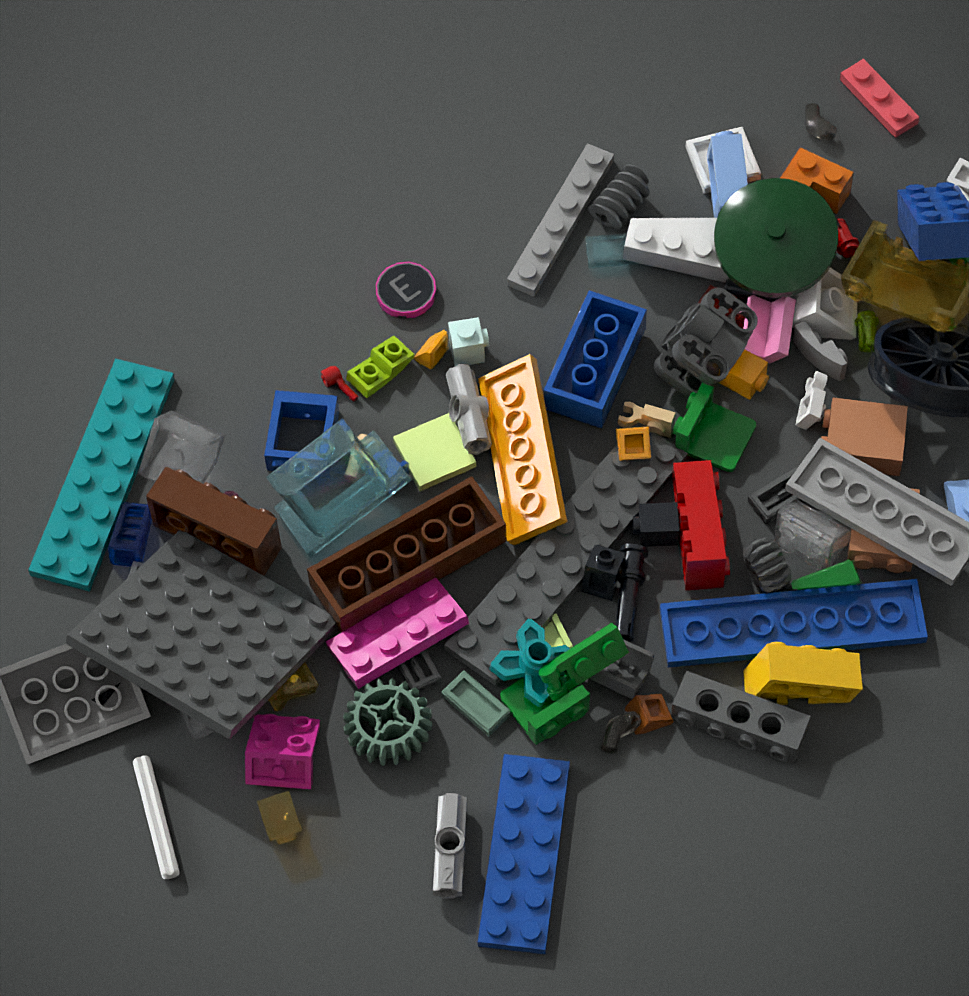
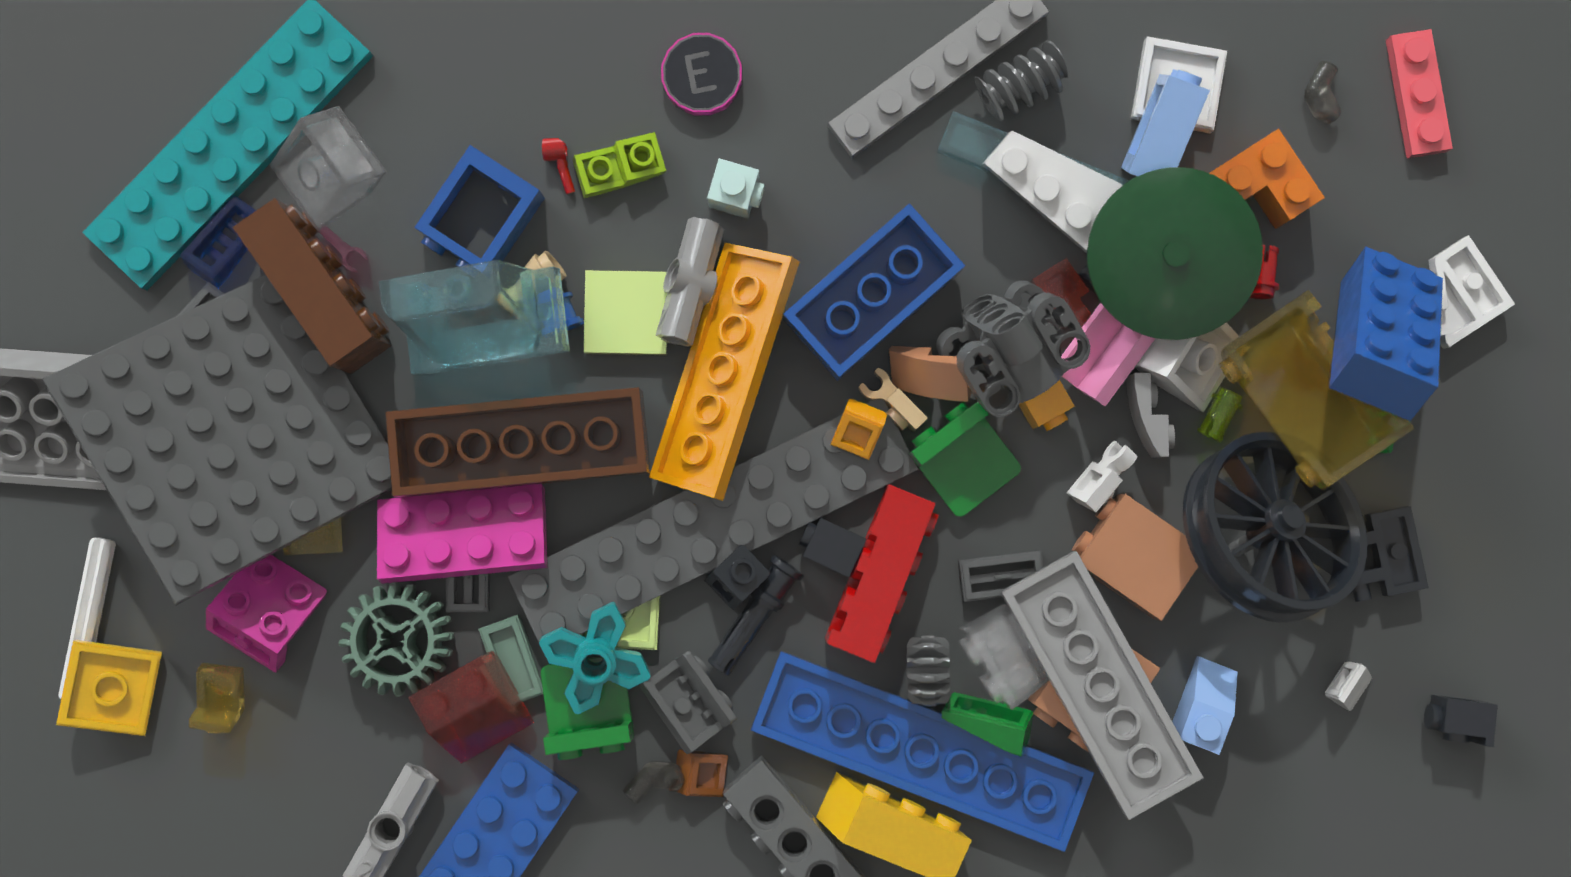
camera: 20 degrees right, 25 degrees up
light orange slope [414,330,449,370] -> none
green plate [538,623,629,701] -> none
none -> yellow plate [56,640,162,736]
none -> clear red slope [408,651,535,764]
none -> nougat slope [889,346,972,402]

